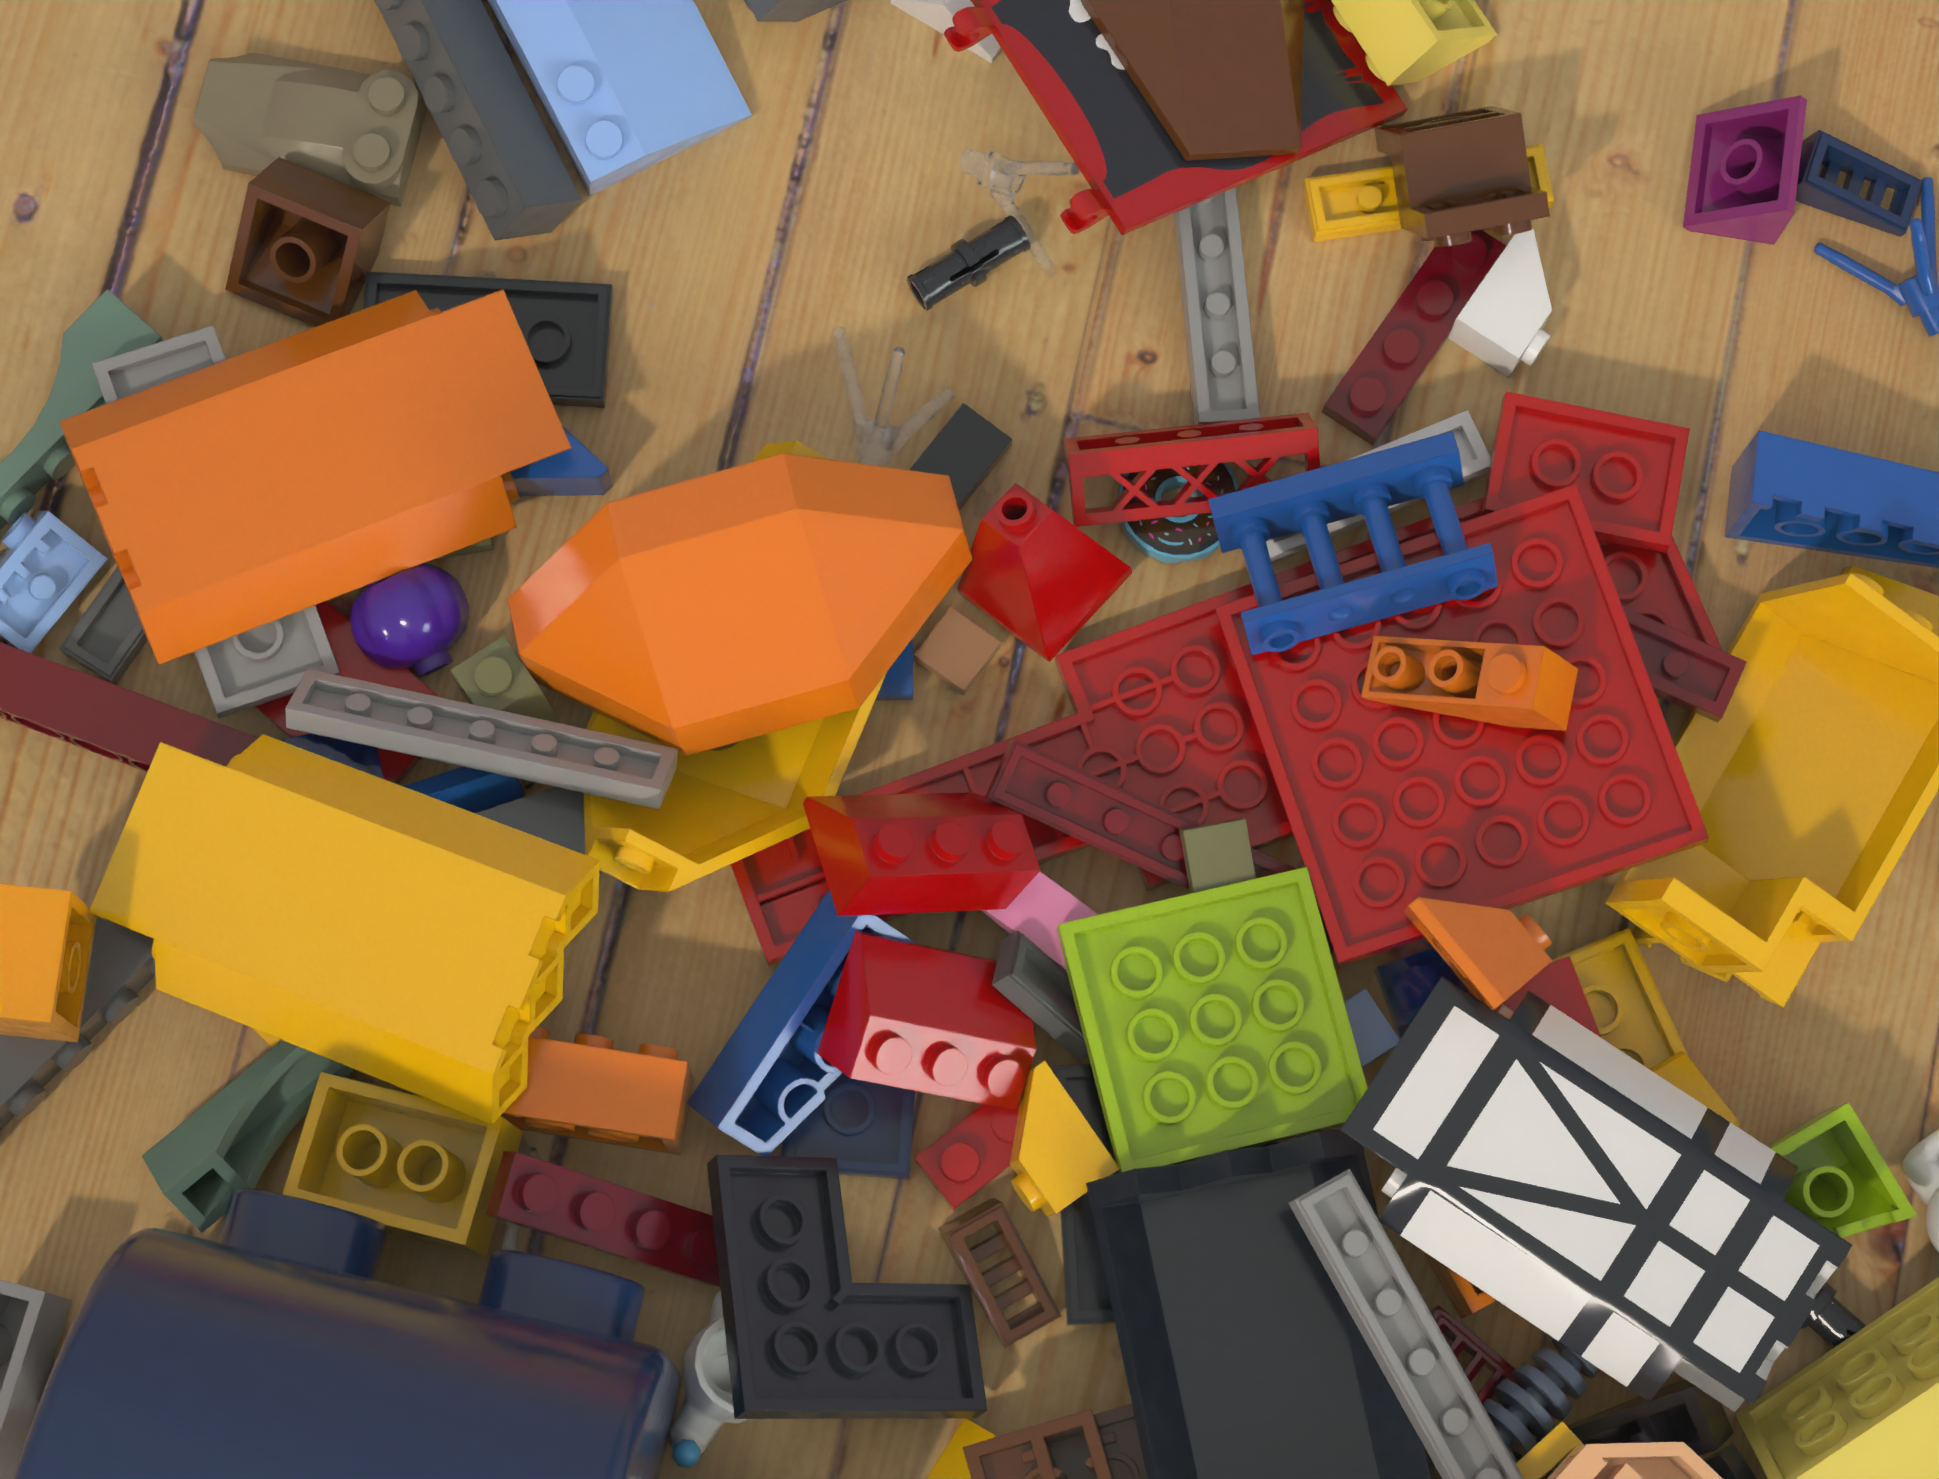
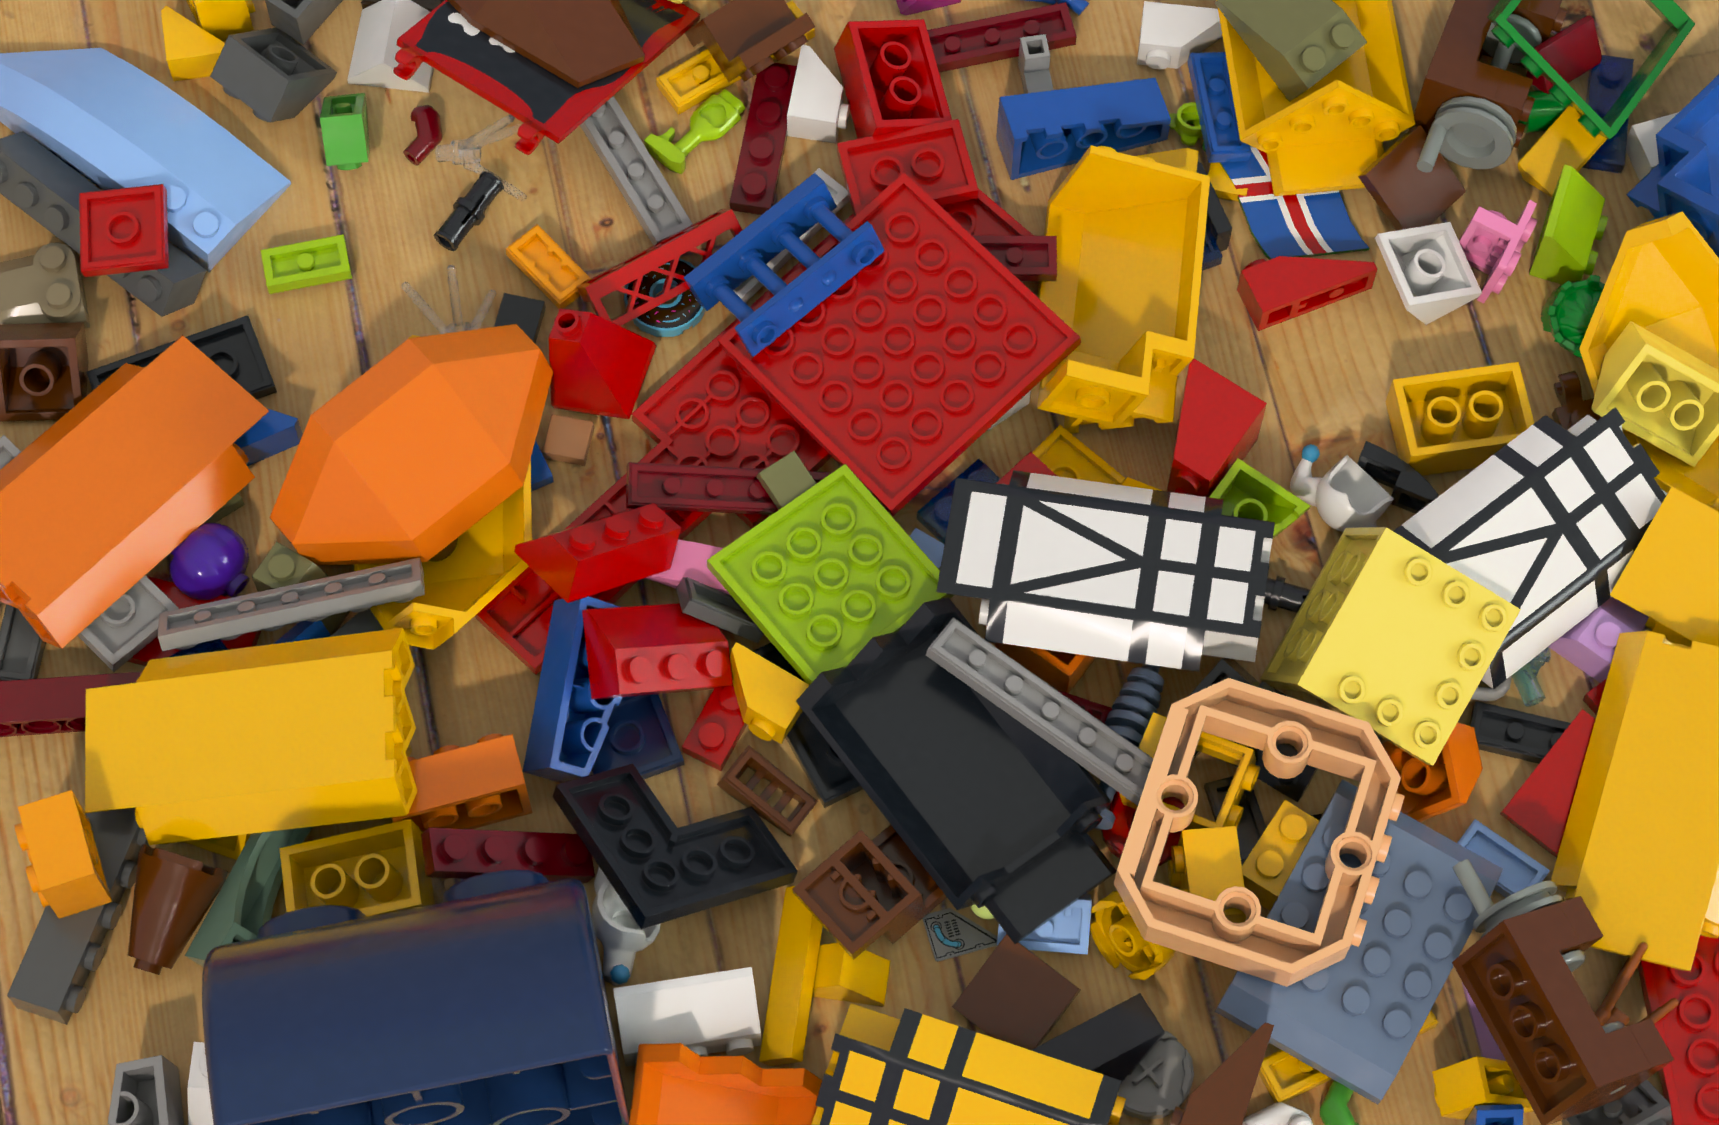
camera: 20 degrees left, 10 degrees down
orange slope [1361,636,1578,731] -> none
orange slope [1404,897,1552,1011] -> none
none -> red tile [79,184,169,277]
none -> reddish brown cone [127,844,228,975]
none -> lime plate [260,234,352,294]
none -> bright green slope [320,93,370,170]
none -> dark red arm [403,105,443,166]
none -> light orange plate [505,224,591,309]
none -> lime piece [644,89,745,174]
none -> red slope [834,19,952,139]
none -> dark red plate [927,2,1077,72]
none -> light grey piece [1018,34,1054,94]
none -> red slope [1167,359,1267,497]

